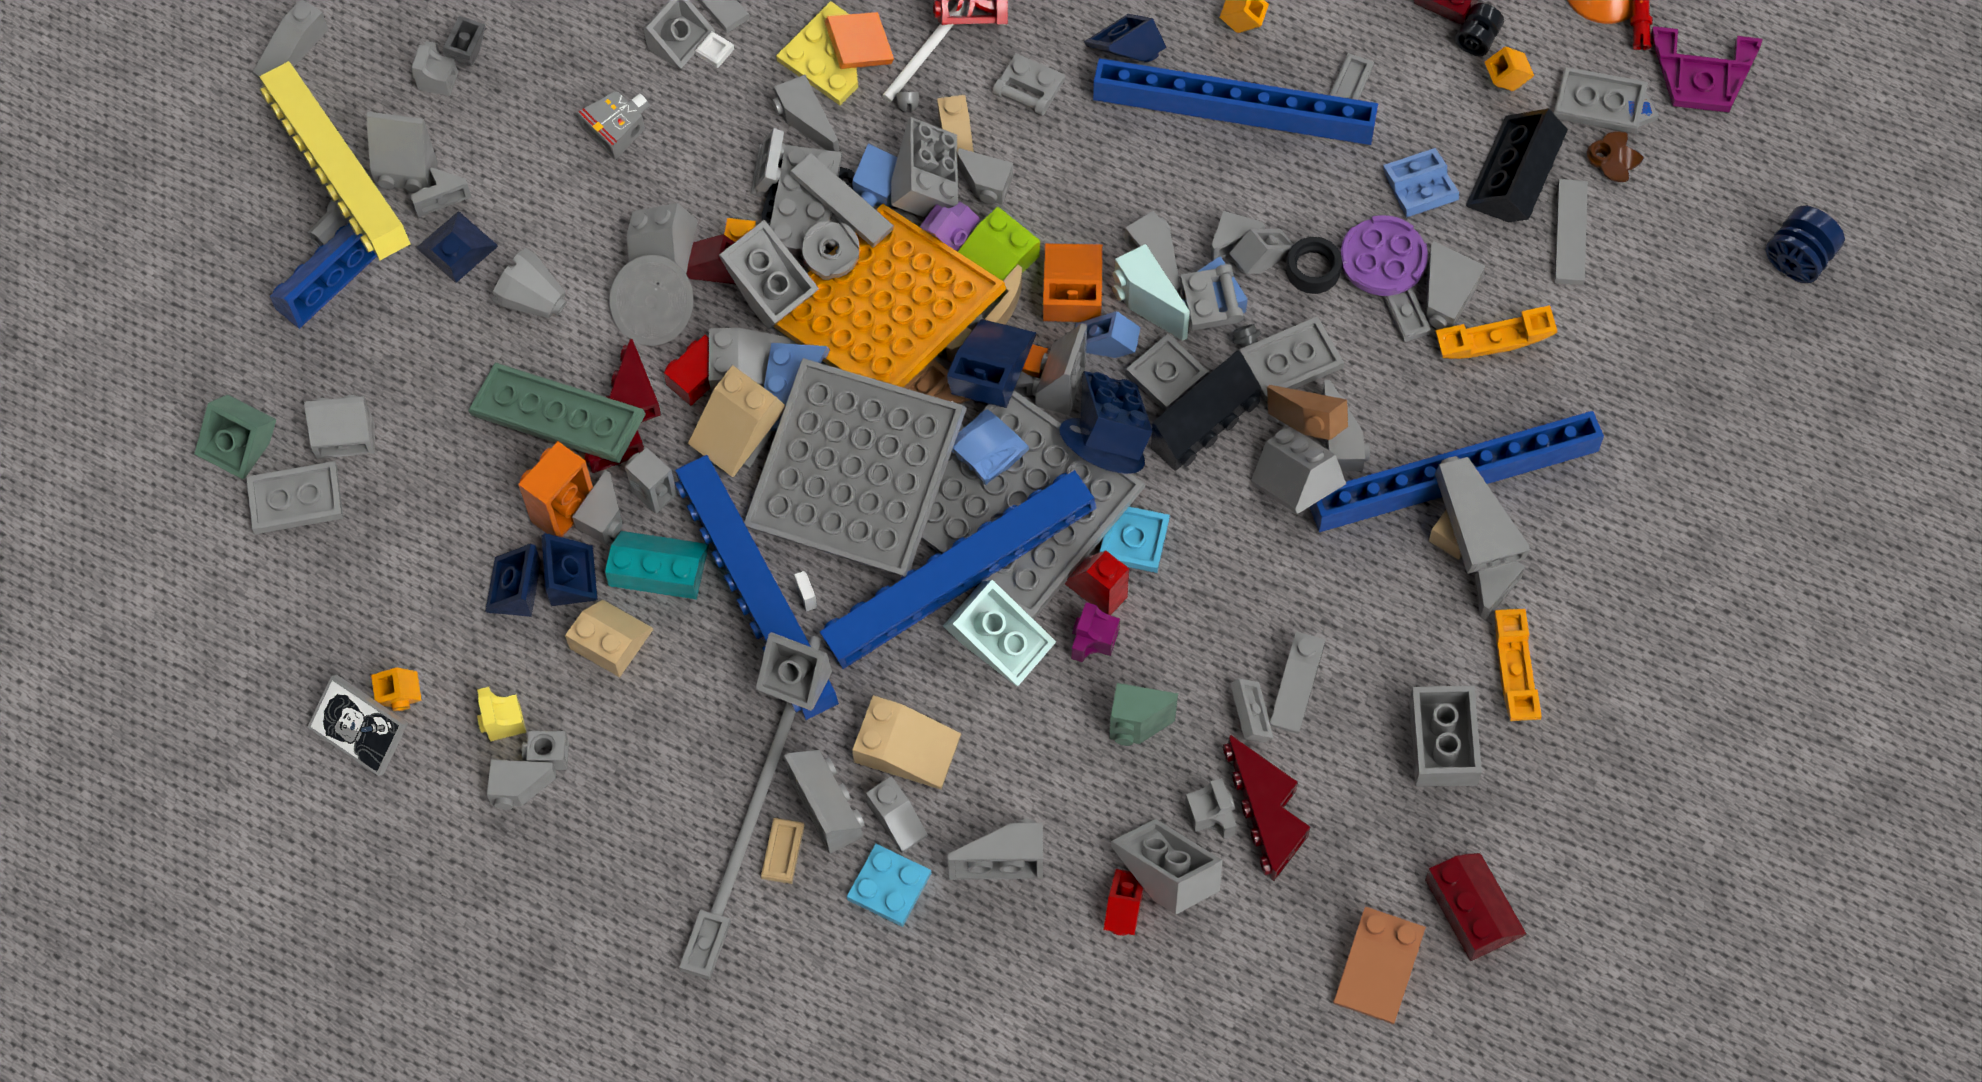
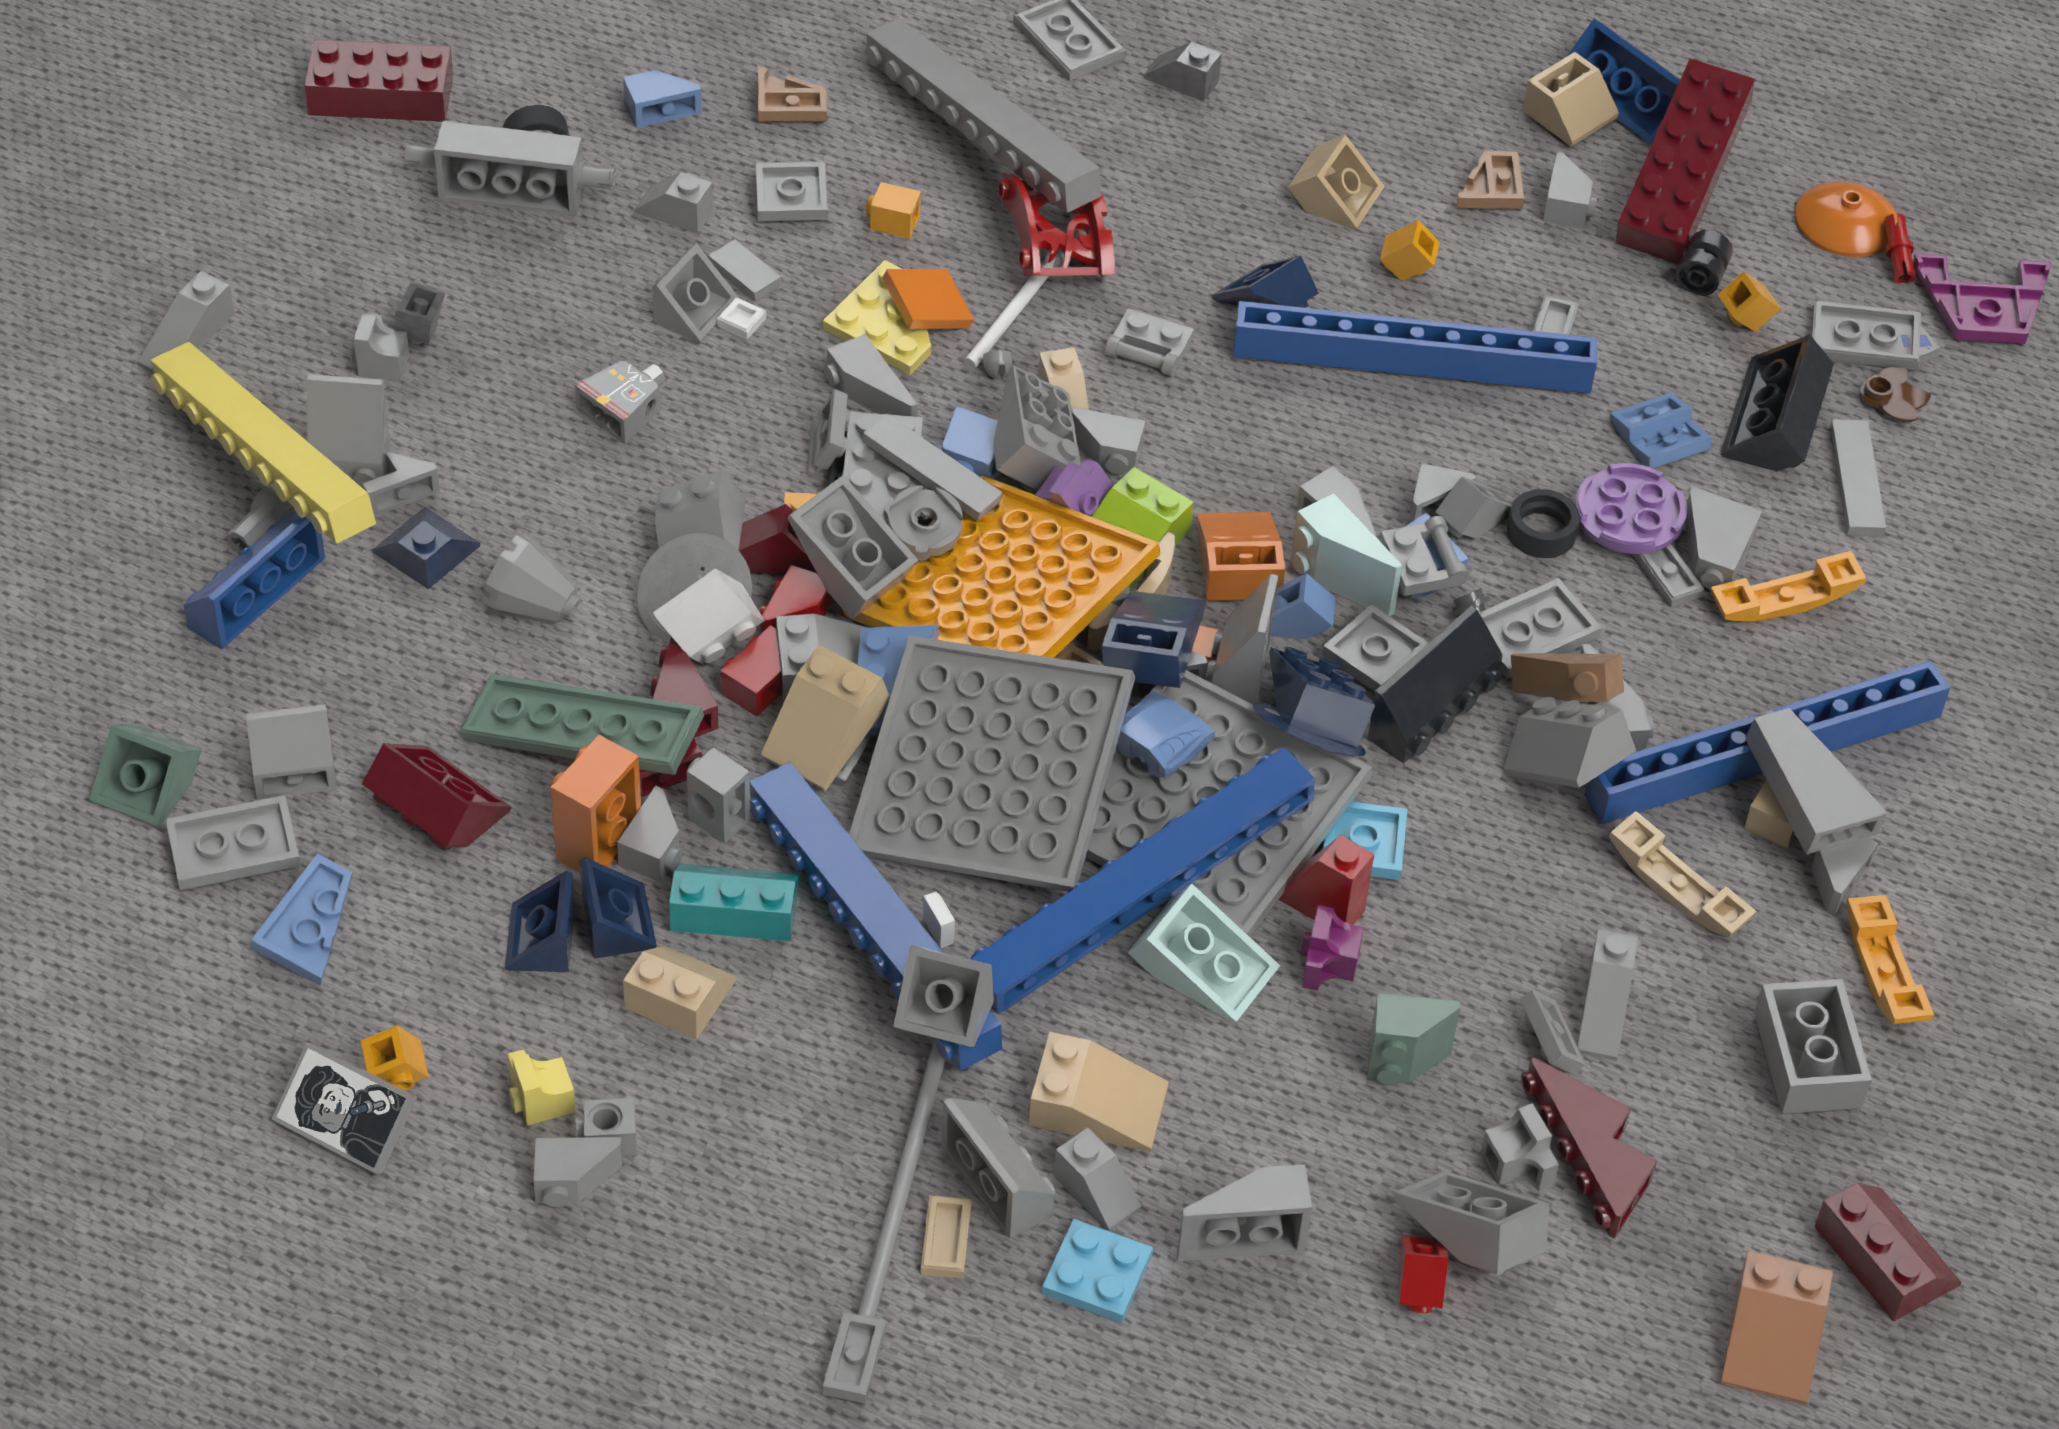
camera: 10 degrees left, 15 degrees down
none -> medium blue wing [250,853,352,986]
none -> dark red slope [362,743,512,849]
none -> white slope [653,568,765,664]
none -> slope [758,565,833,633]
none -> tan slope [1609,811,1757,938]

